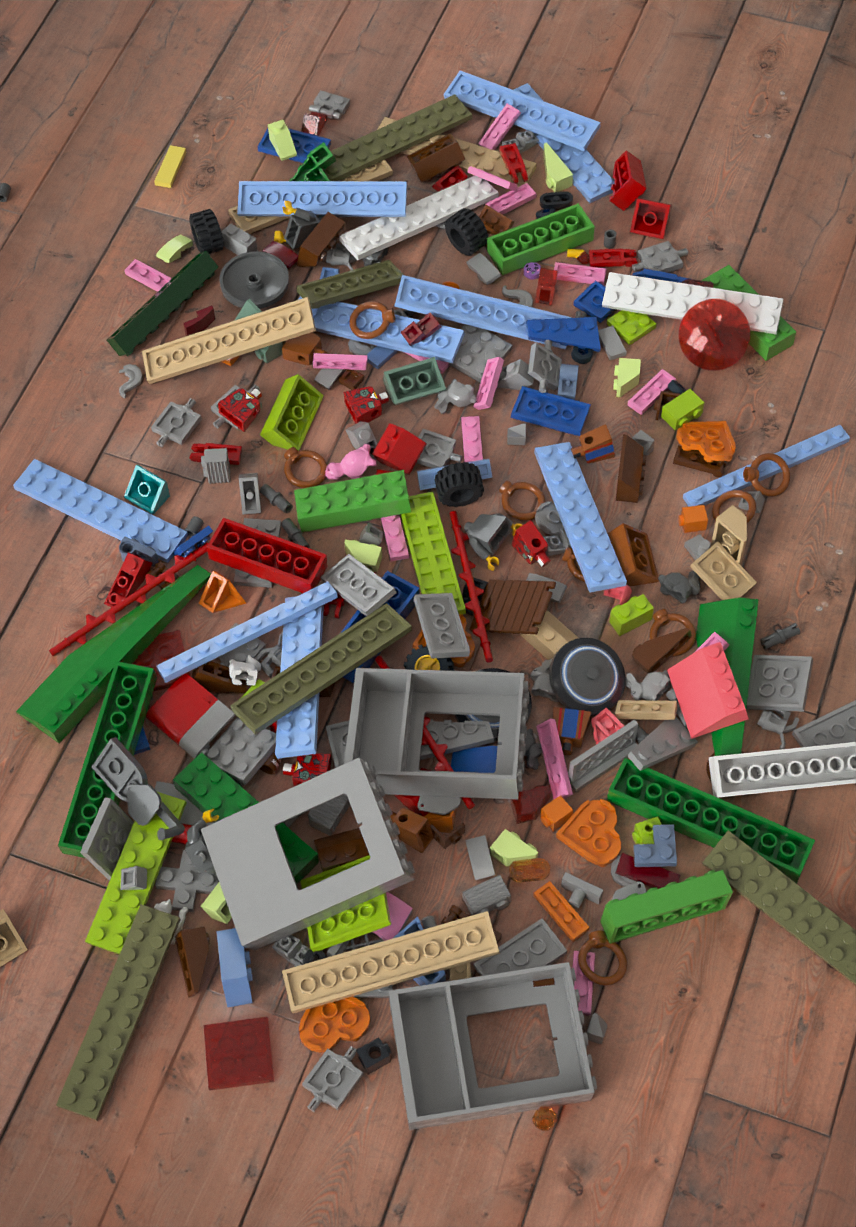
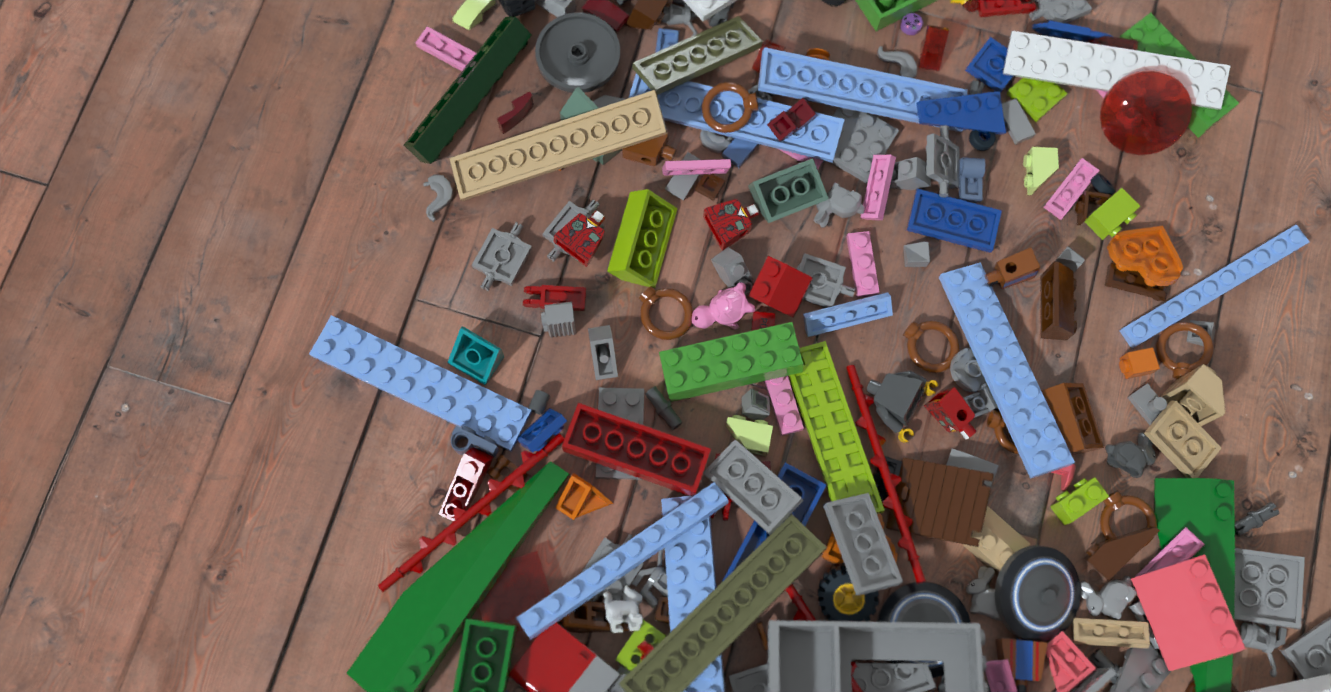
camera: 10 degrees left, 15 degrees up
dark grey pin [260,484,293,514] -> none
black tyre [434,462,484,507] -> none
light grey slope [466,253,501,285] -> none
bright pink tile [553,262,606,286] -> none
dark orange piece [743,453,790,497] -> none

